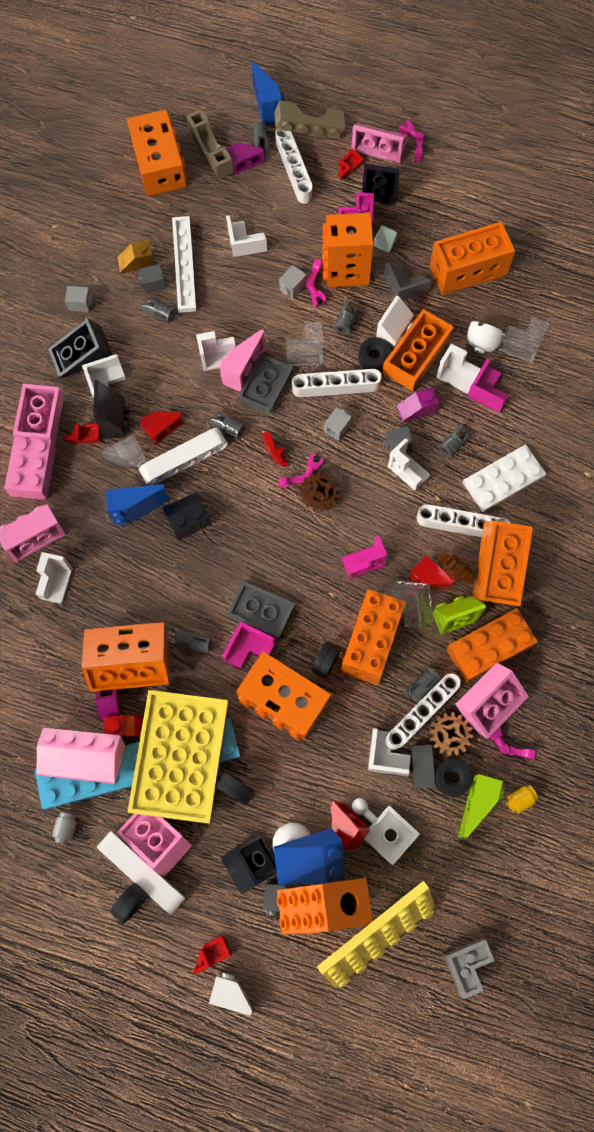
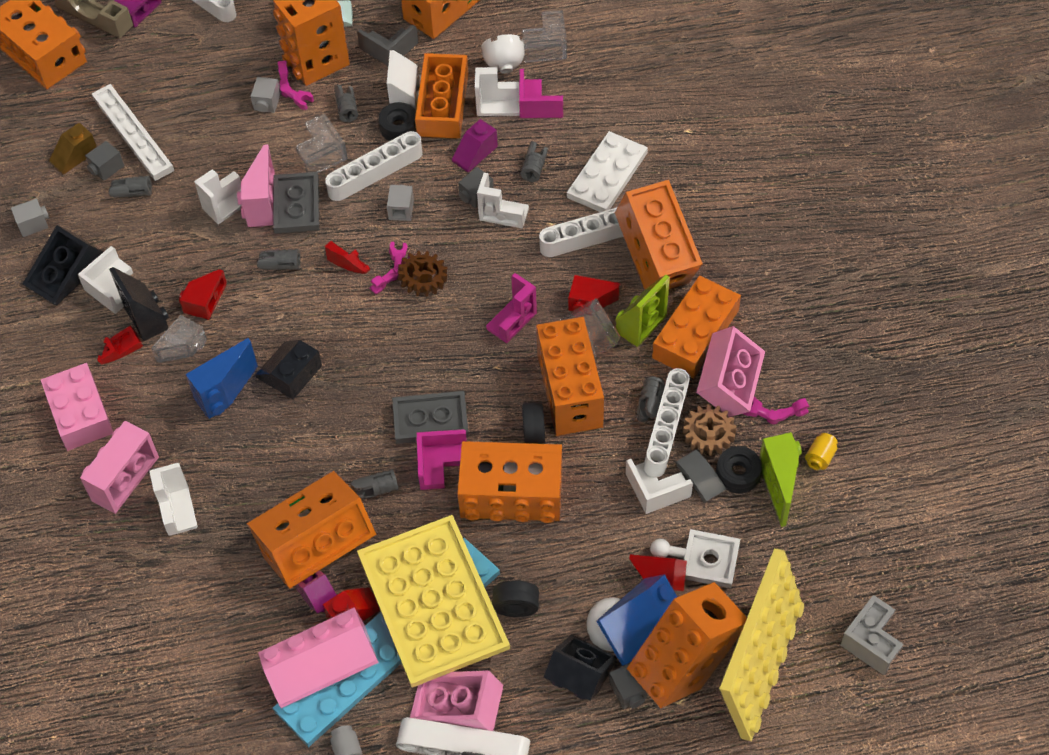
camera: 30 degrees left, 15 degrees down
bright pink brick [13,384,64,445] -> none
white beam [139,427,228,486] -> none
white panel [226,215,267,257] -> none
reddish brown gear [438,551,475,586] -> none

